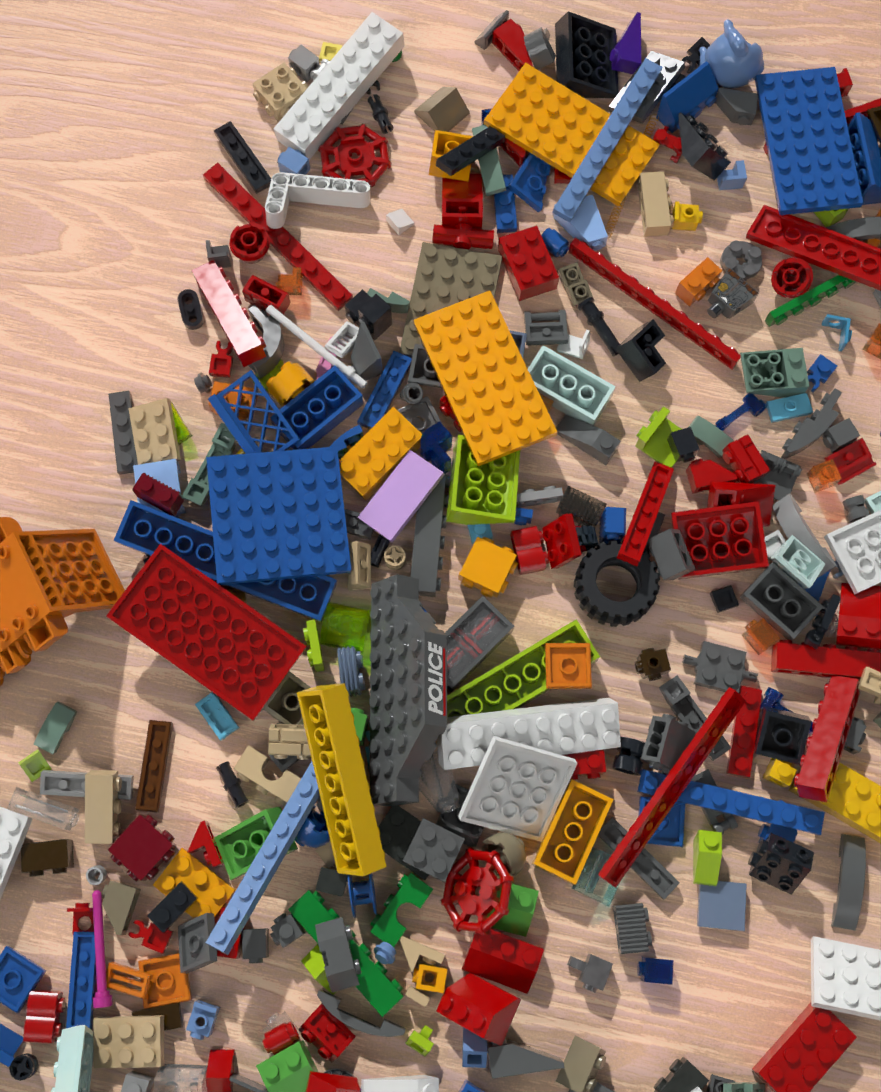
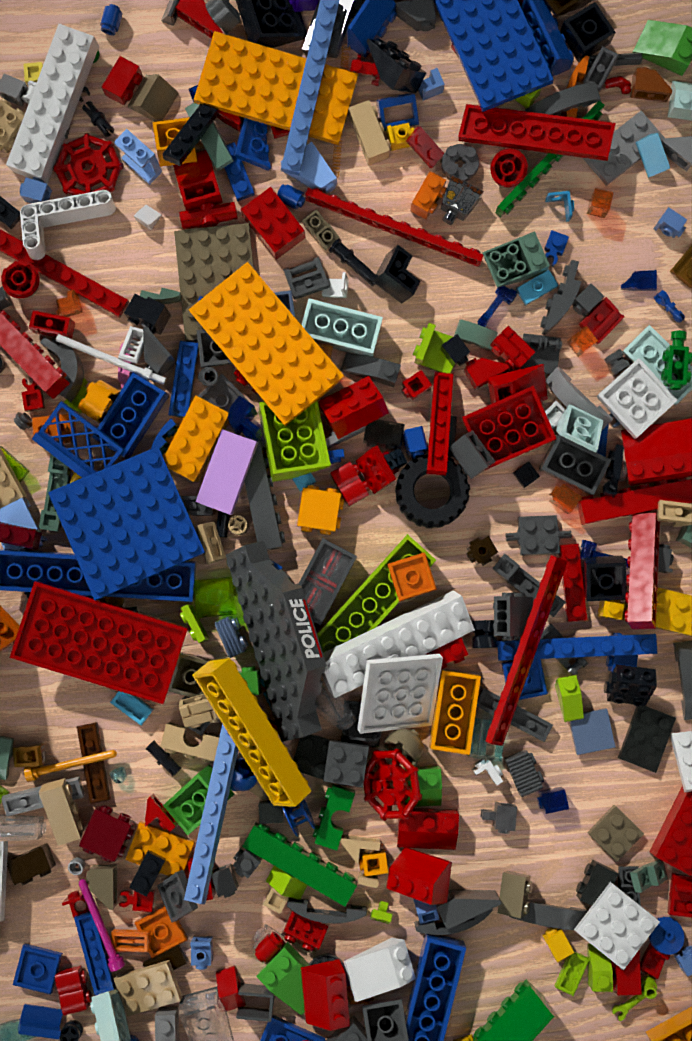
camera: 15 degrees left, 10 degrees up
dark grey brick [315,917,362,993] -> none
medium blue plate [374,942,396,964] -> none
none -> pearl gold slope [12,743,46,767]
none -> light orange piece [24,750,117,782]
none -> blue brick [100,4,123,36]
none -> red brick [101,56,143,106]
none -> clear light blue hinge [110,767,127,783]
none -> light blue panel [114,129,162,185]
none -> tan plate [263,887,289,914]
none -> red brick [318,376,389,439]
none -> blue tile [376,93,419,131]
none -> red brick [401,370,432,401]
none -> red plate [406,126,444,168]
none -> dark grey slope [414,908,493,935]
none -> white bracket [472,759,503,785]
none -> dark tan plate [587,805,644,862]
none -> pearl dark grey plate [618,706,676,773]

